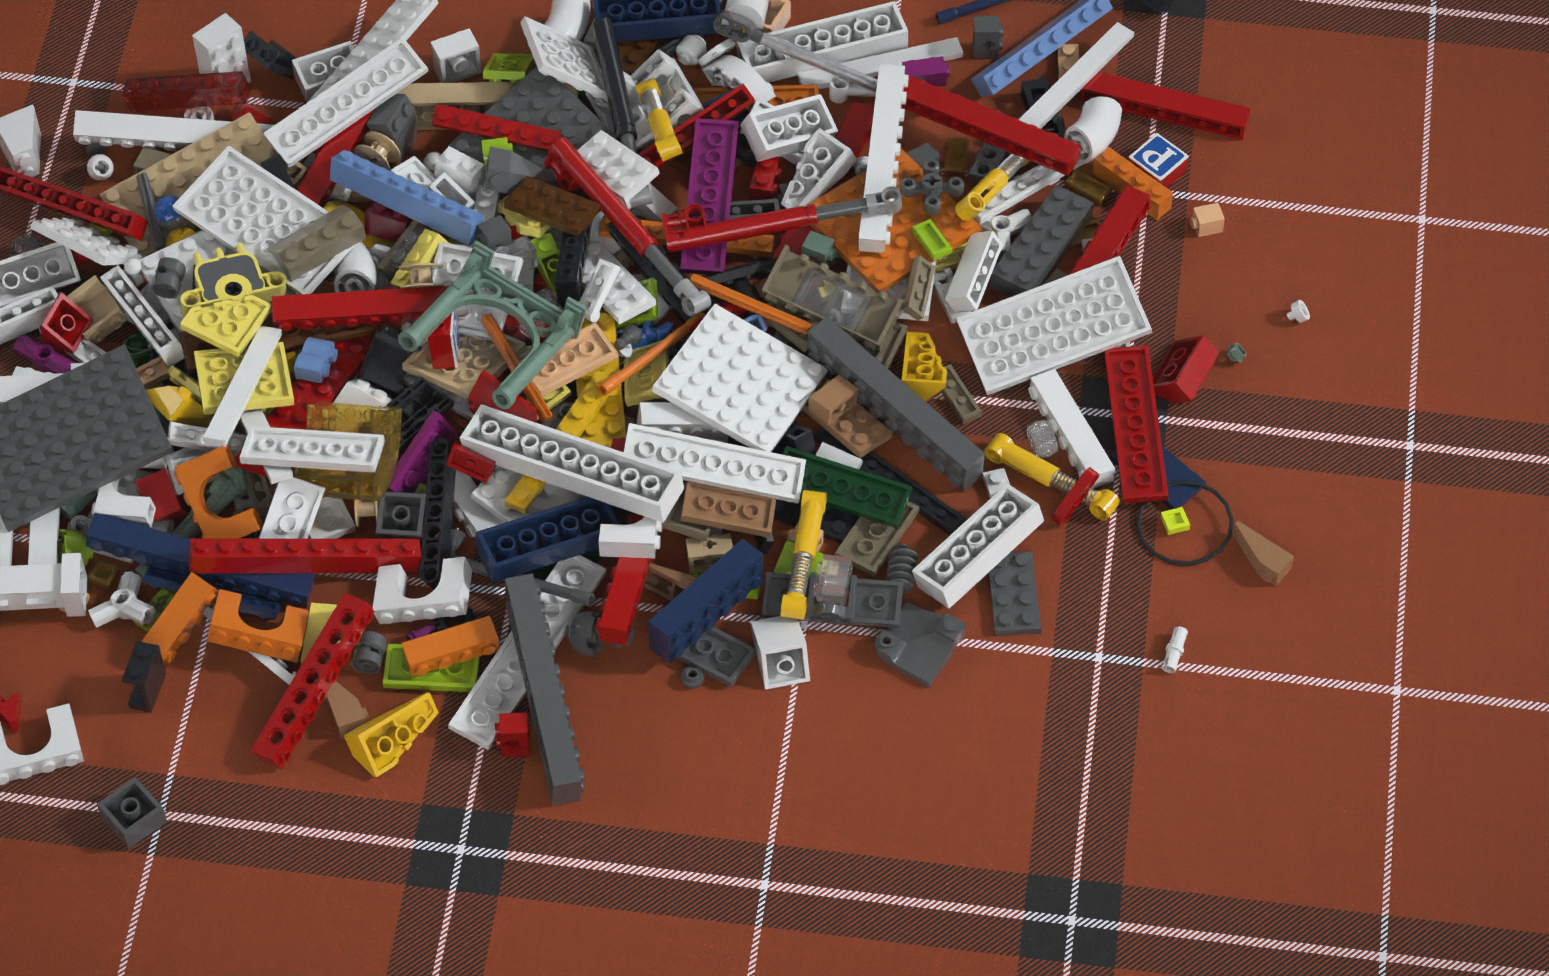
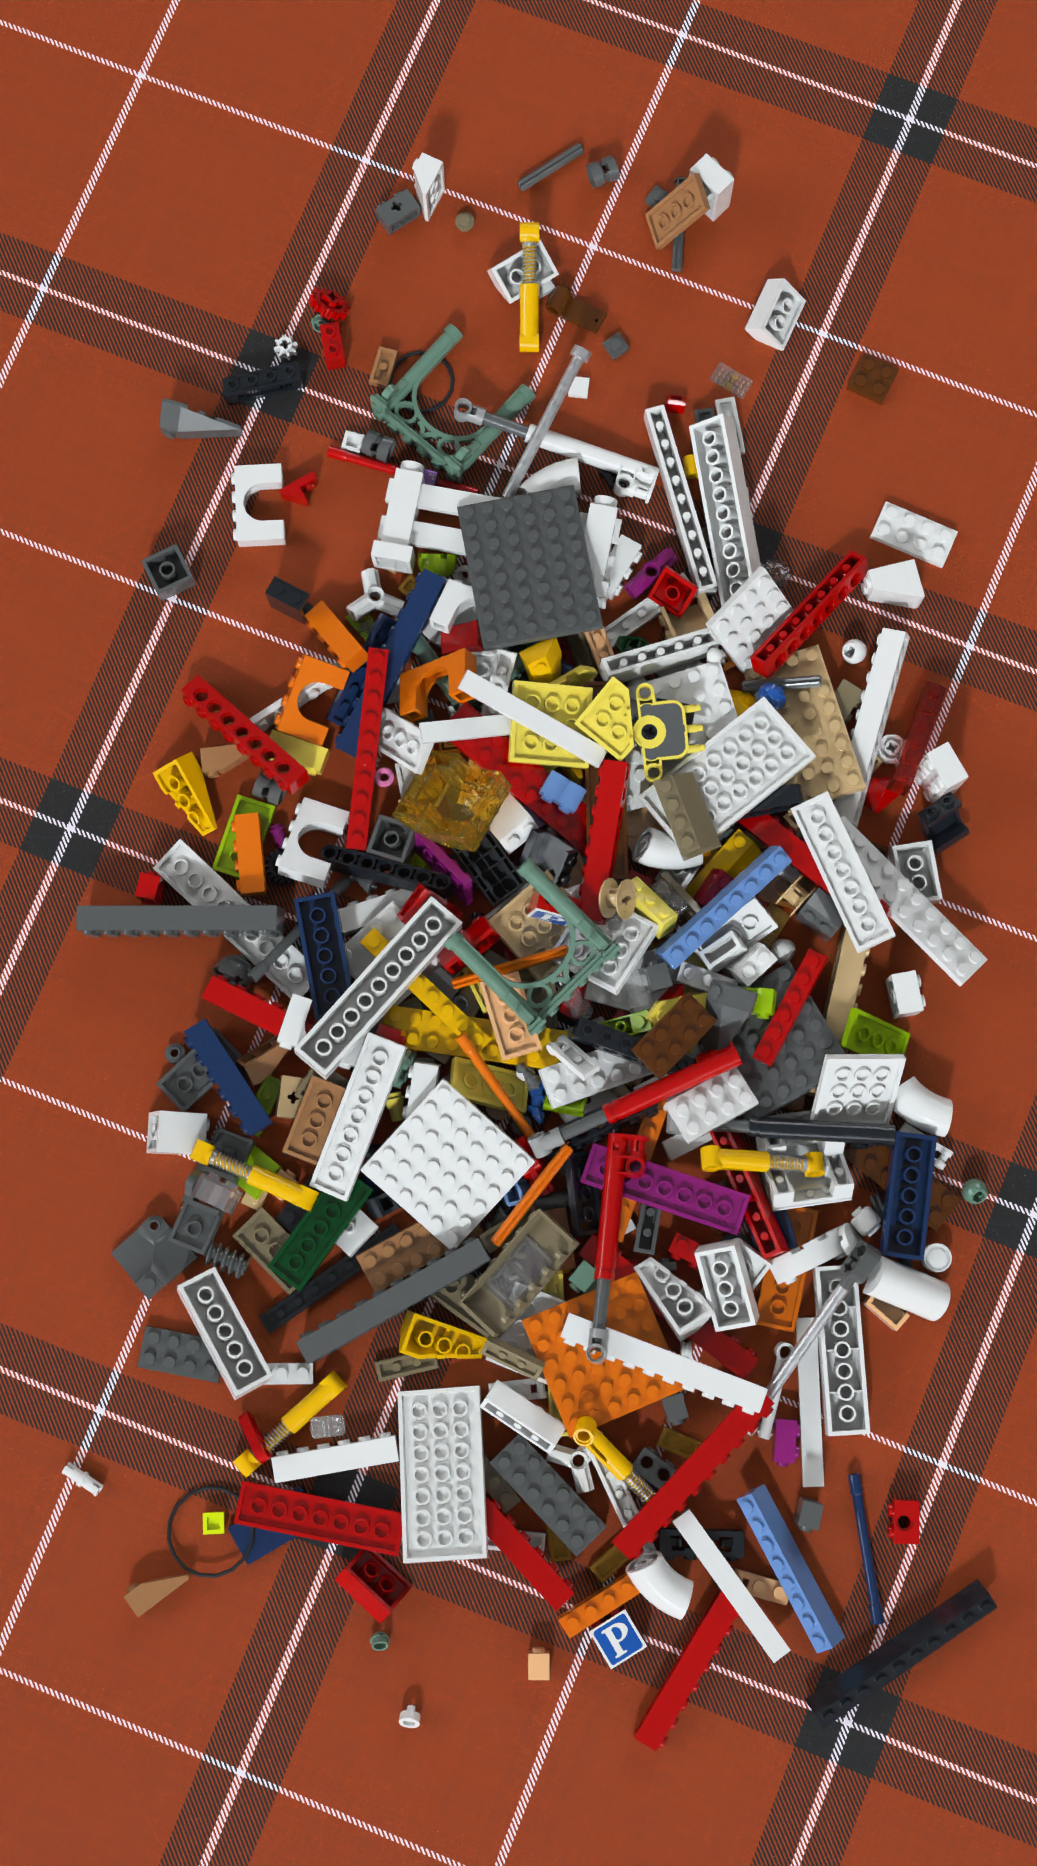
camera: 105 degrees right, 25 degrees up
dark grey wheel [150,257,186,299] -> none
white plate [240,426,385,472] -> none
medium nougat brick [807,375,859,426] -> none
dark grey gear [900,159,964,216] -> none
lime tile [911,219,952,261] -> none

